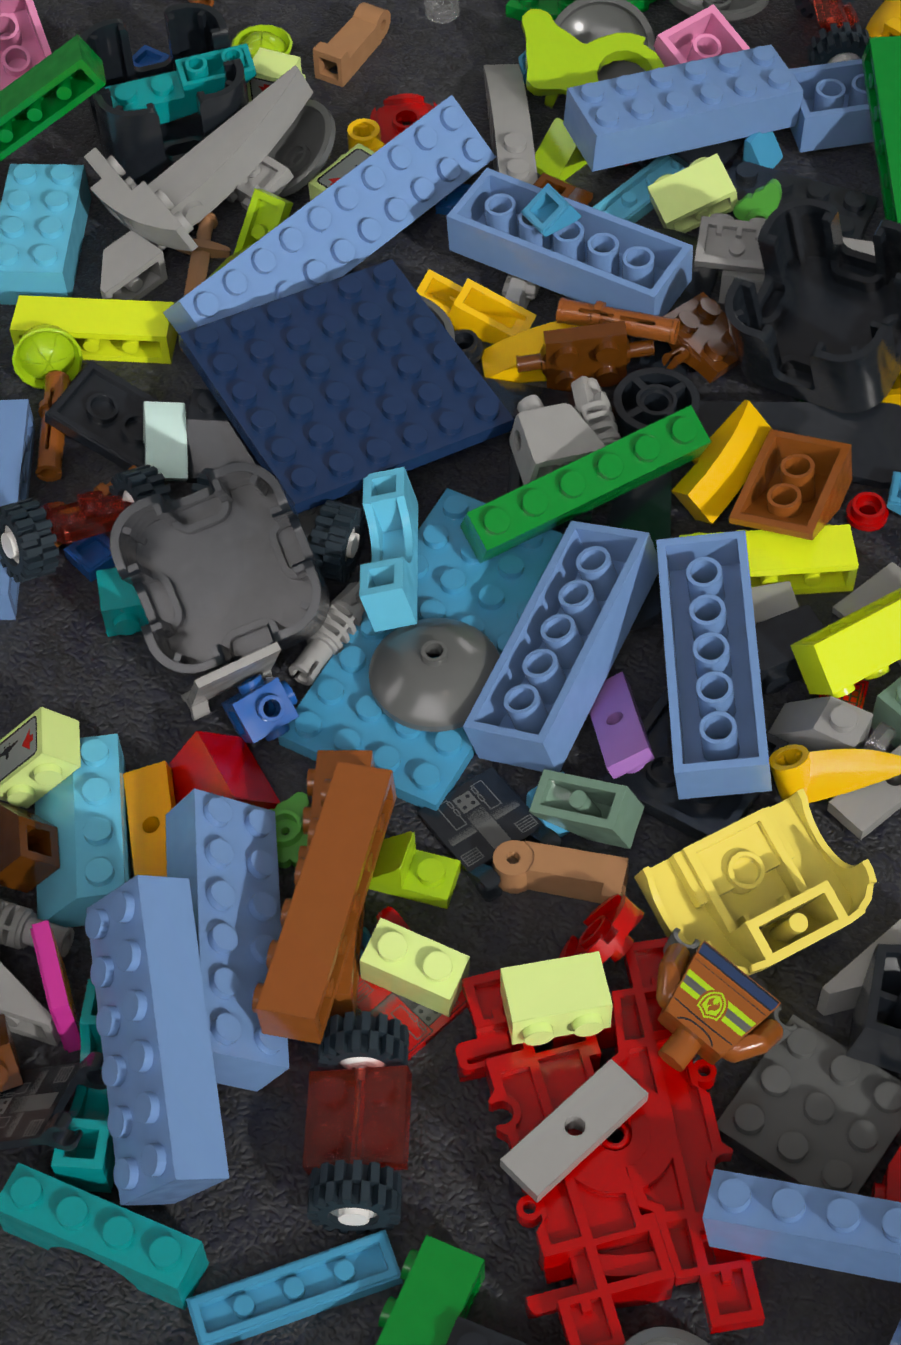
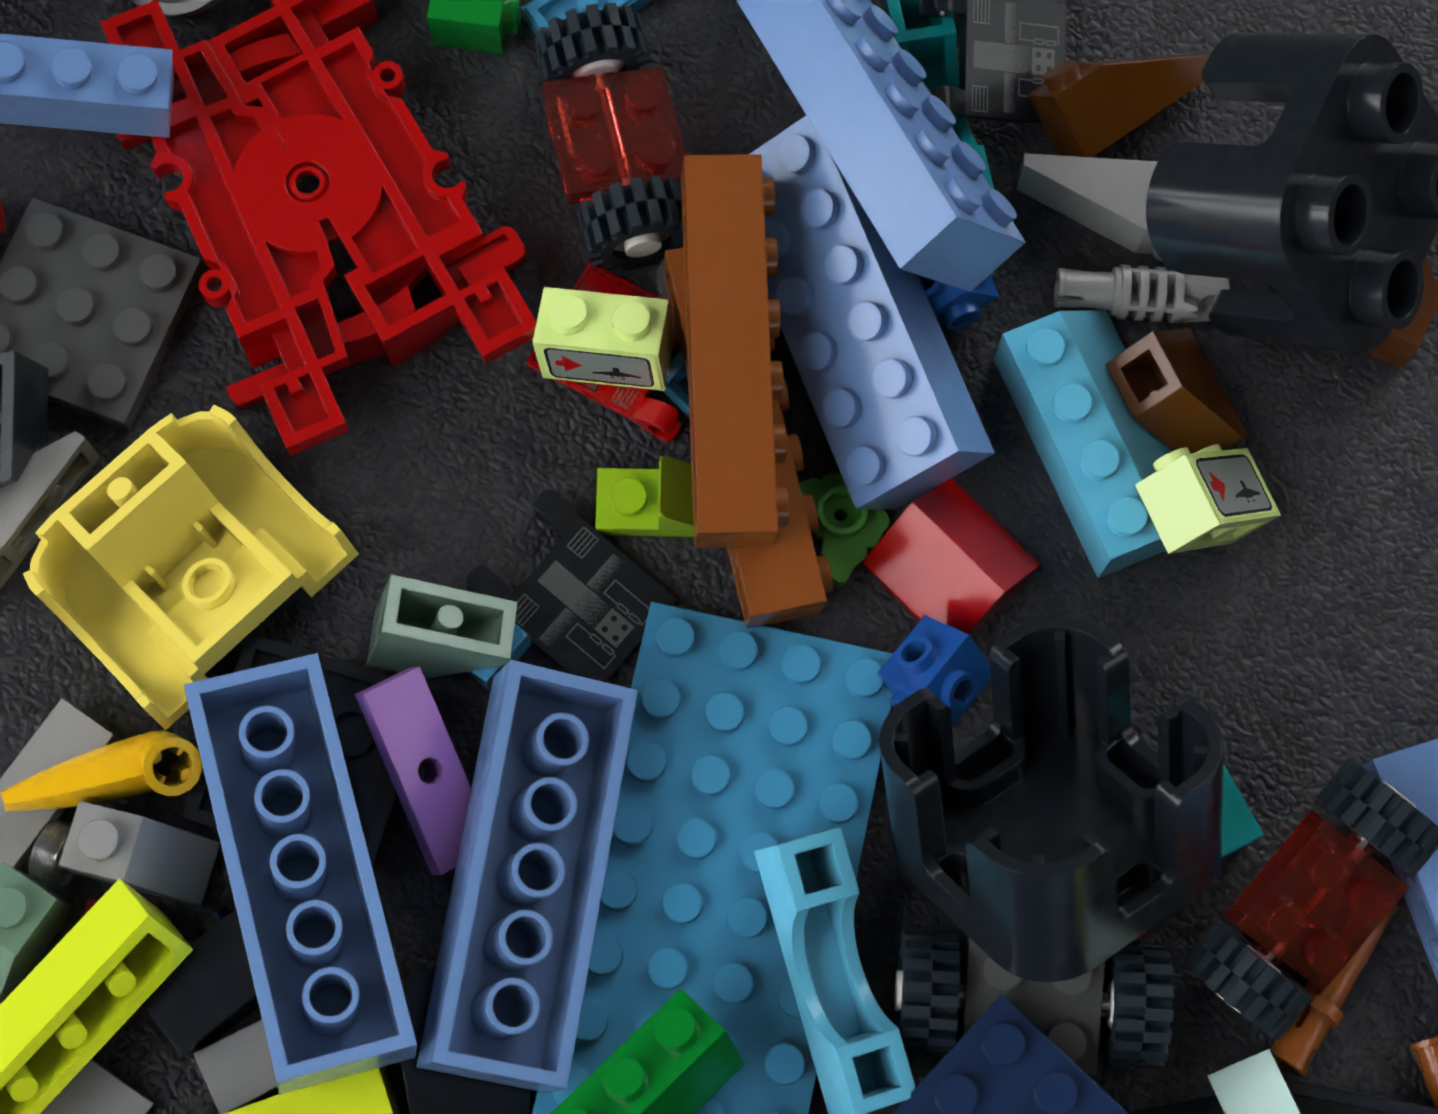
camera: 160 degrees right, 20 degrees up
dark pink tile [30,920,81,1053] -> none
light orange tile [123,761,176,877] -> none
light grey flag [181,642,281,721] -> none
light grey hinge [288,581,365,686] -> none
dark grey dish [369,618,500,732] -> none
medium nougat leg [493,840,629,904] -> none
yellowish green brick [500,951,613,1046] -> none
light grey tile [500,1059,648,1203] -> none
red plate [559,894,644,964] -> none
dark orange torso [656,928,798,1072] -> none

